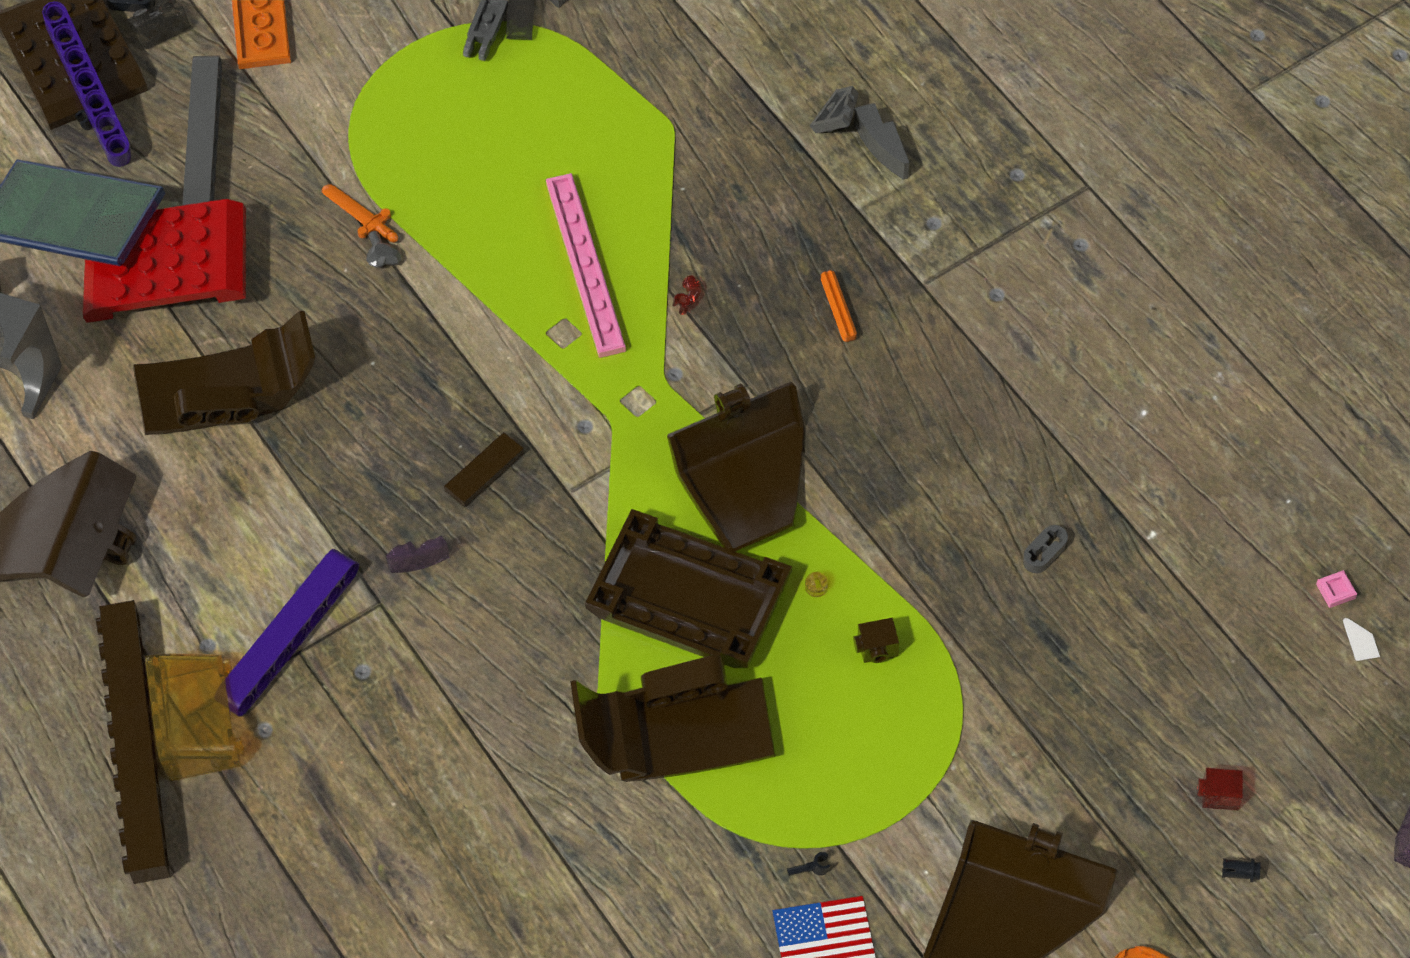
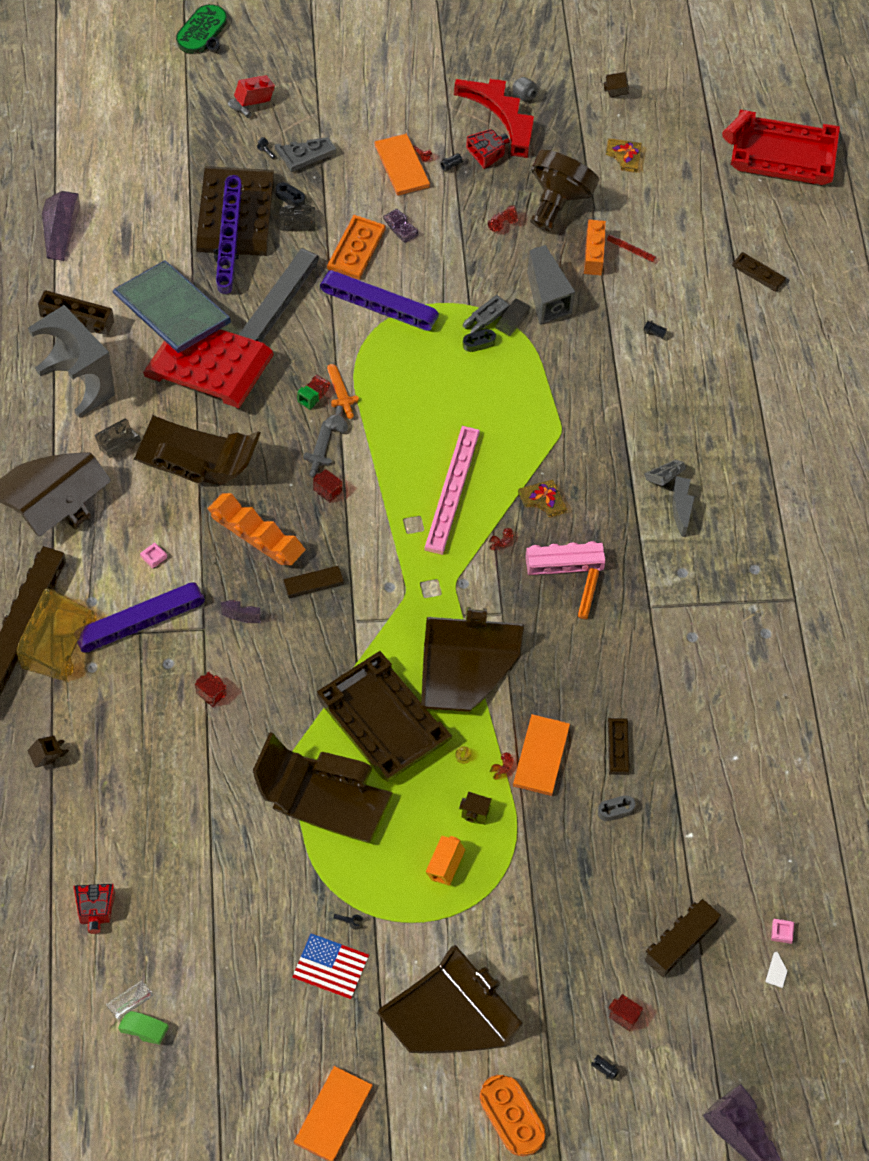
camera: 25 degrees right, 0 degrees up
none -> dark brown brick [27,735,69,768]
none -> clear smoke bracket [95,418,141,458]
none -> bright pink tile [140,543,167,569]
none -> clear red brick [195,672,226,708]
none -> orange brick [207,493,306,565]
none -> leg [297,374,330,410]
none -> dark grey sword [303,421,332,478]
none -> clear red brick [313,469,342,503]
none -> dark purple beam [320,270,439,331]
none -> orange brick [426,836,466,886]
none -> black beam [462,329,496,352]
none -> clear red arm [490,752,514,780]
none -> orange tile [513,714,570,796]
none -> clear yellow tile [518,479,567,517]
none -> bright pink brick [526,541,605,575]
none -> dark brown tile [607,718,629,775]
none -> dark brown brick [645,898,721,978]

